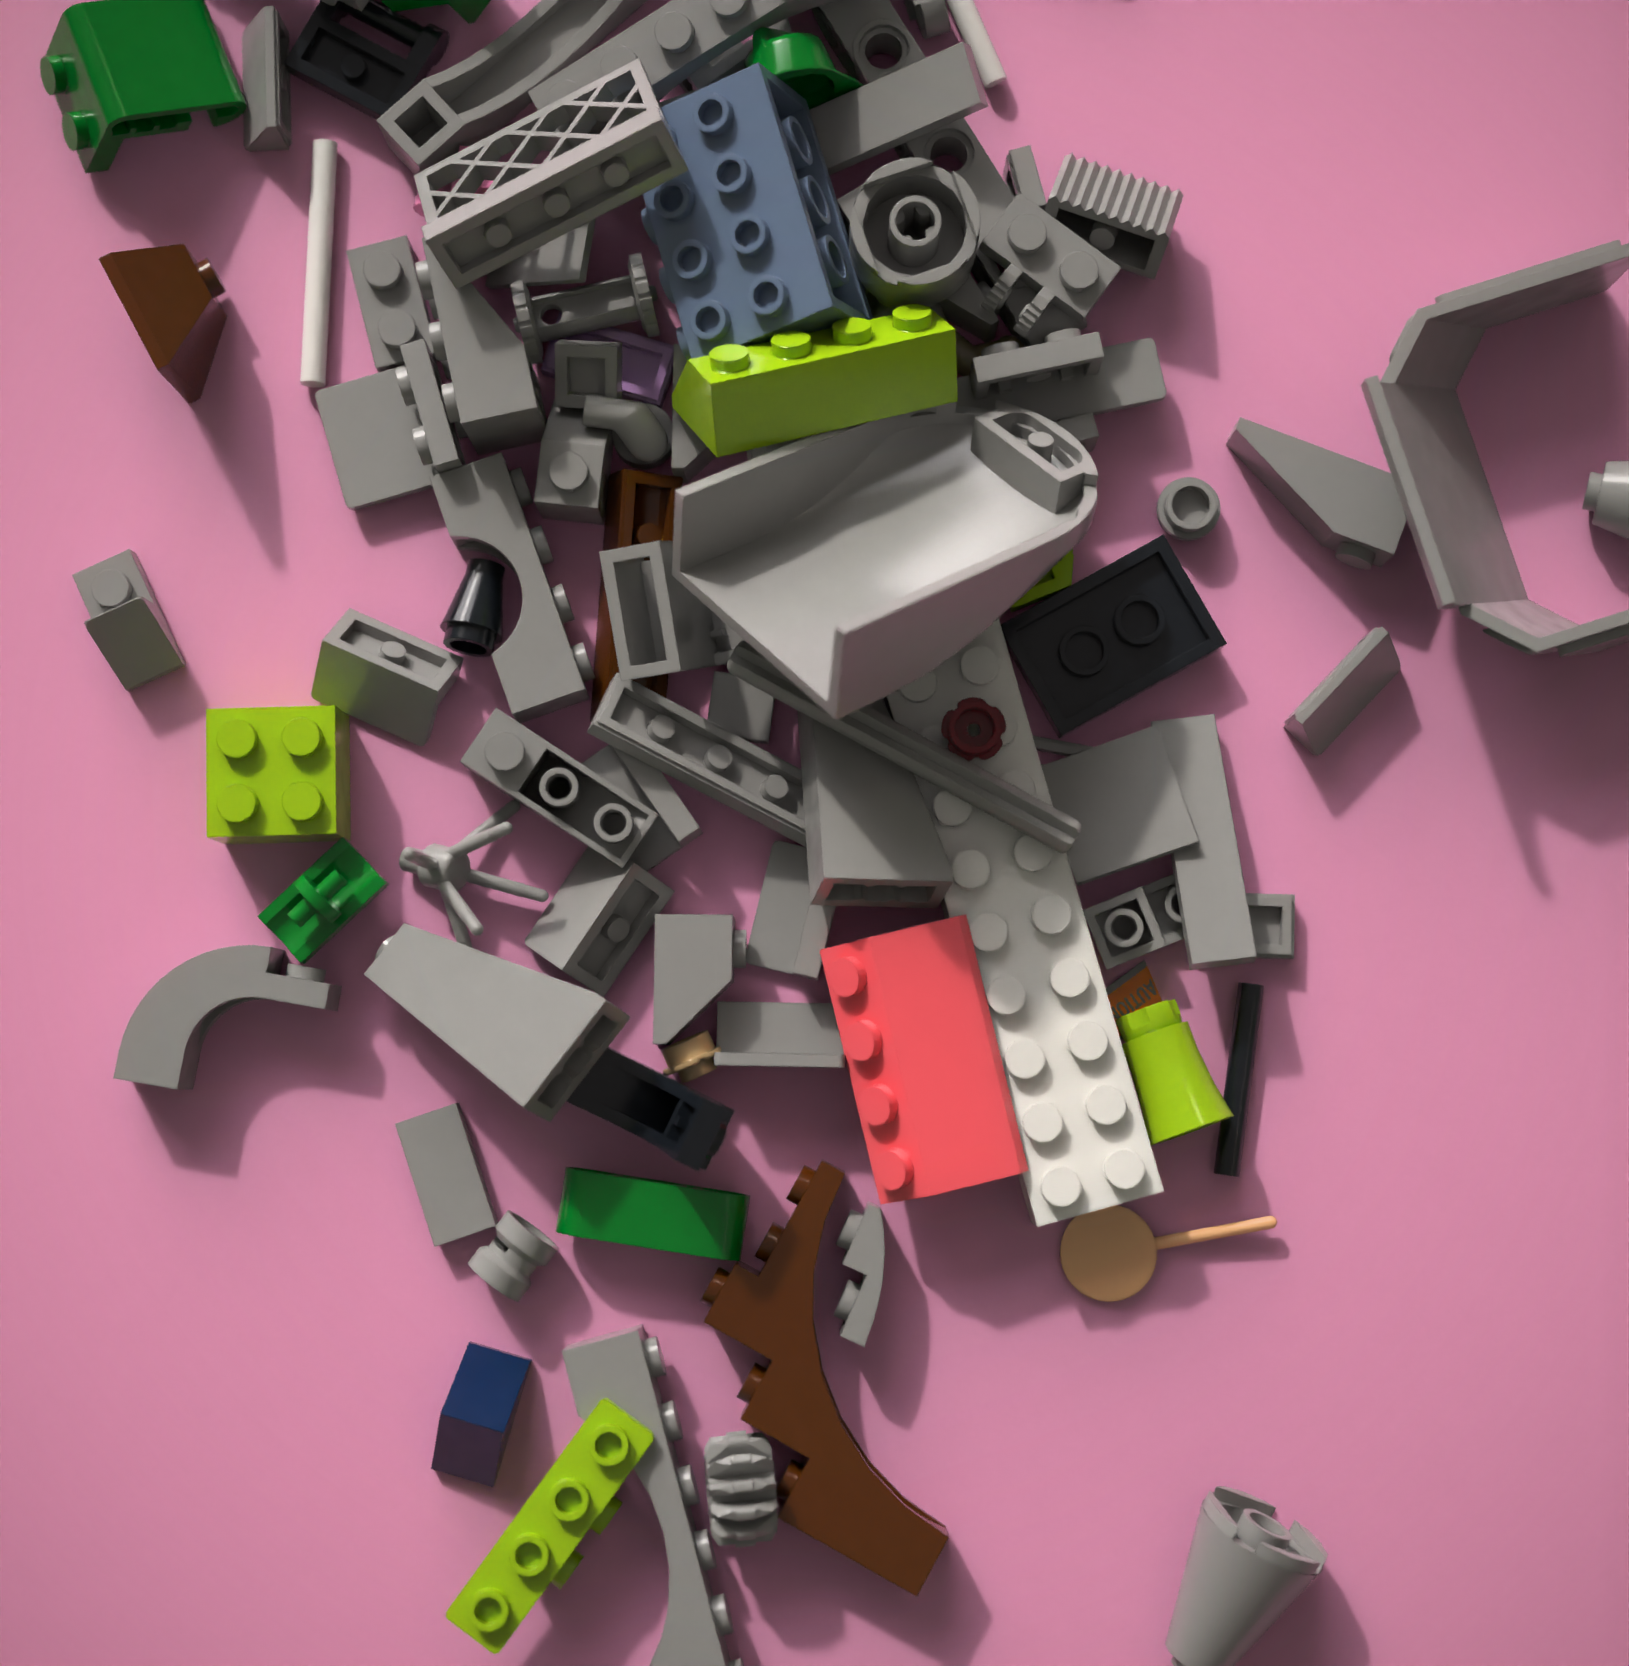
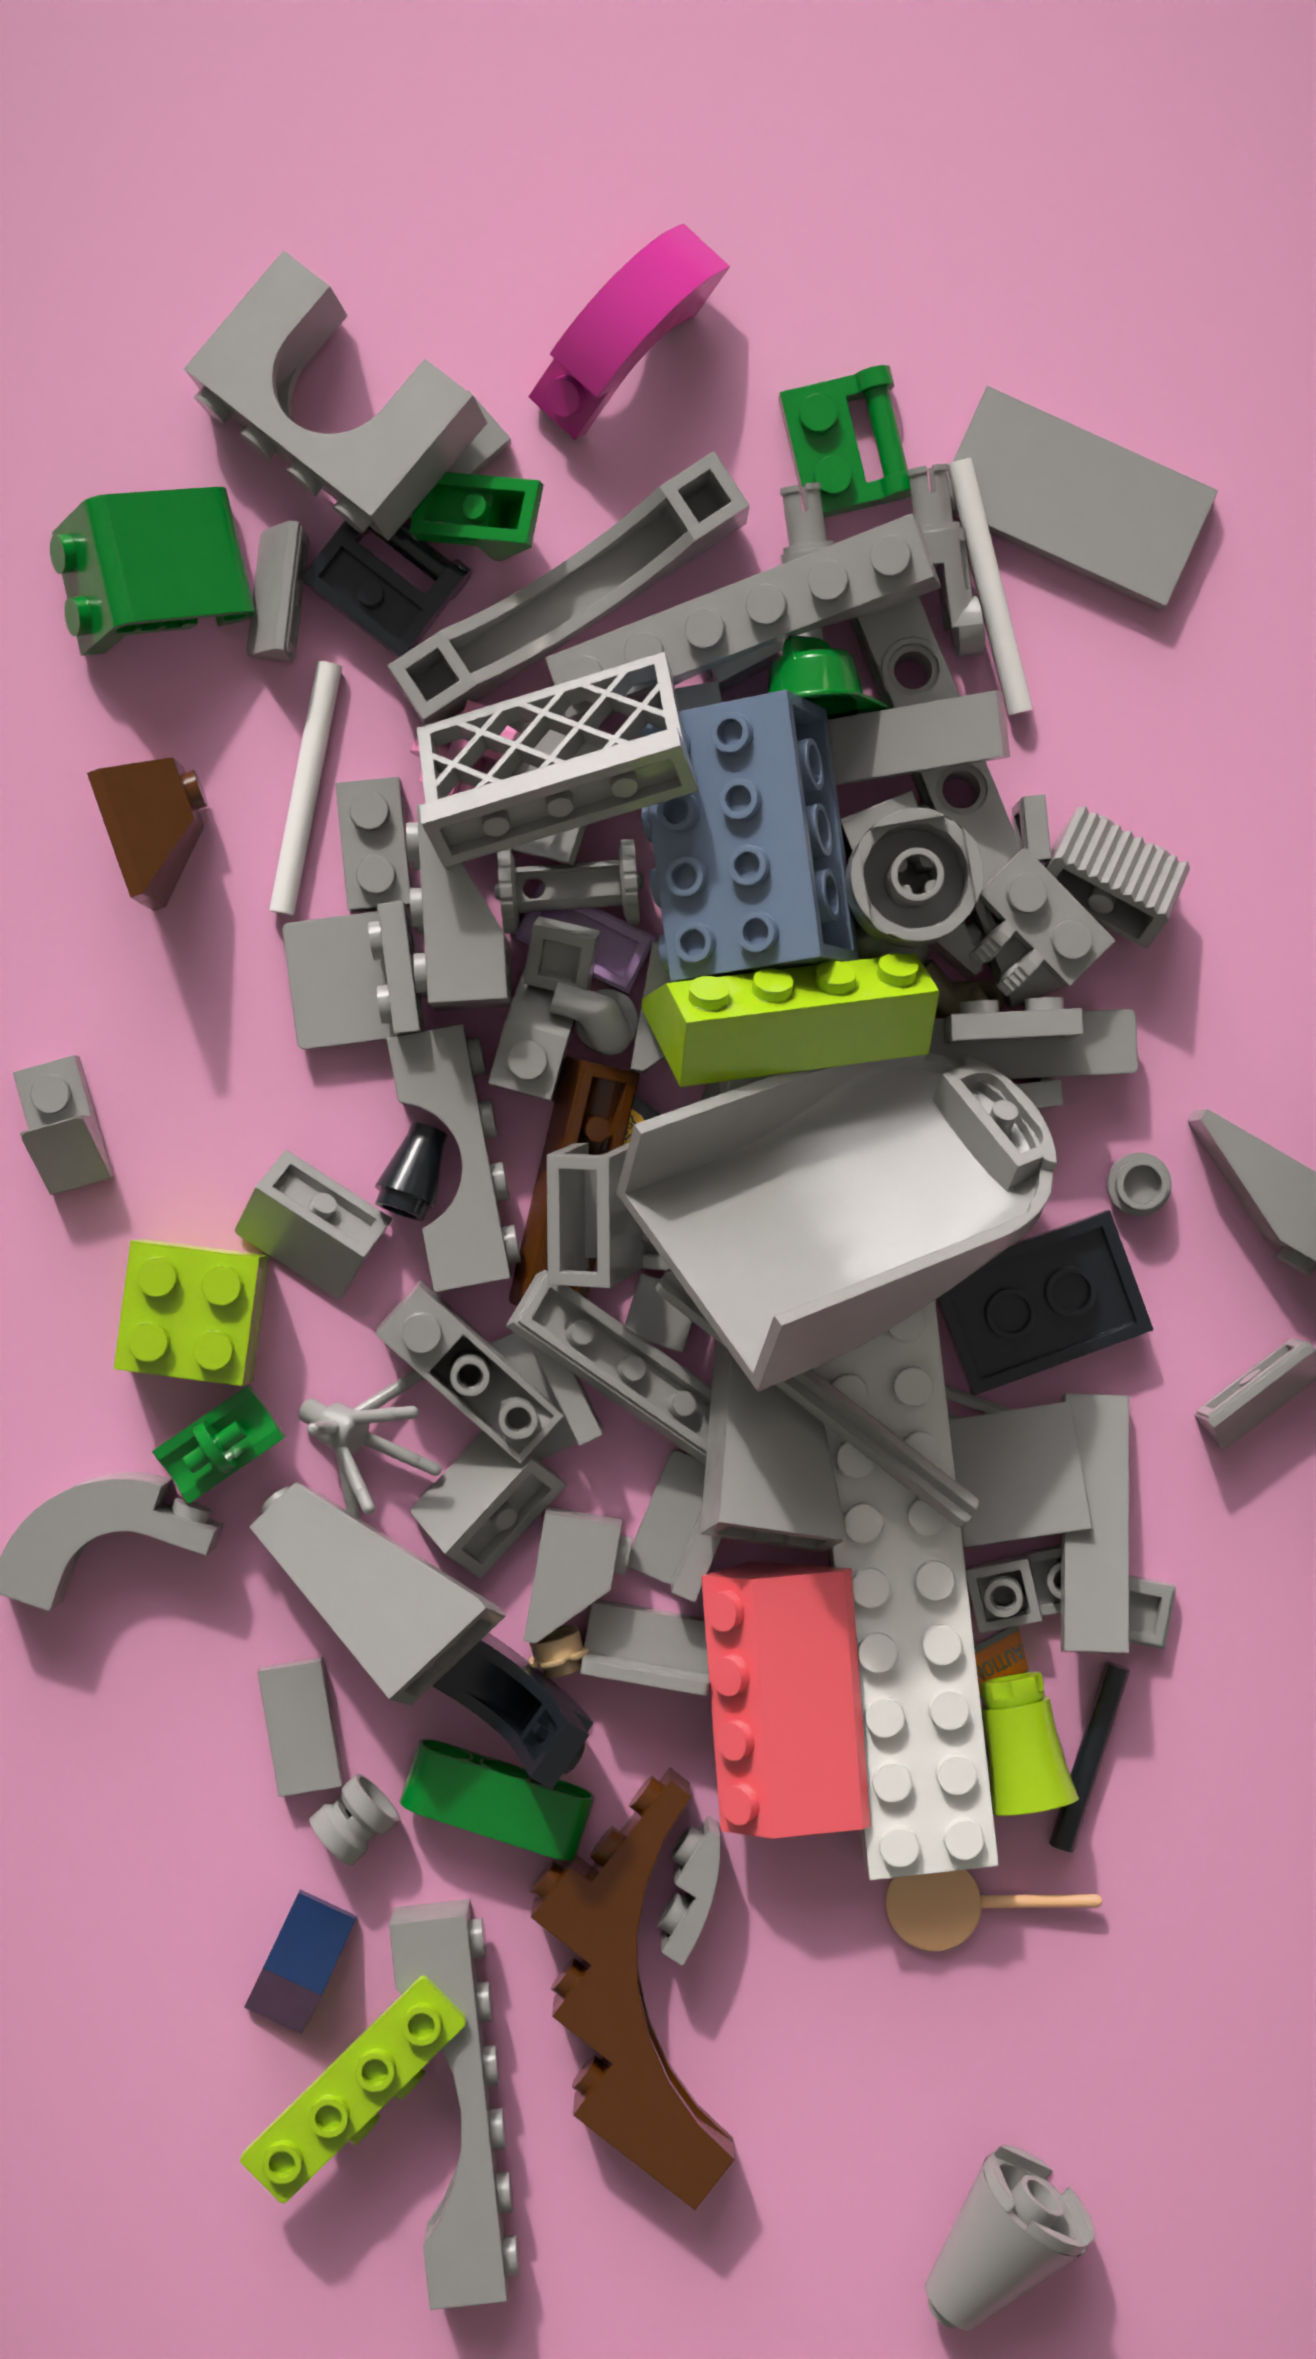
camera: 10 degrees right, 5 degrees up
light grey gear [704,1430,778,1548] -> none
dark red plate [941,697,1006,761] -> none

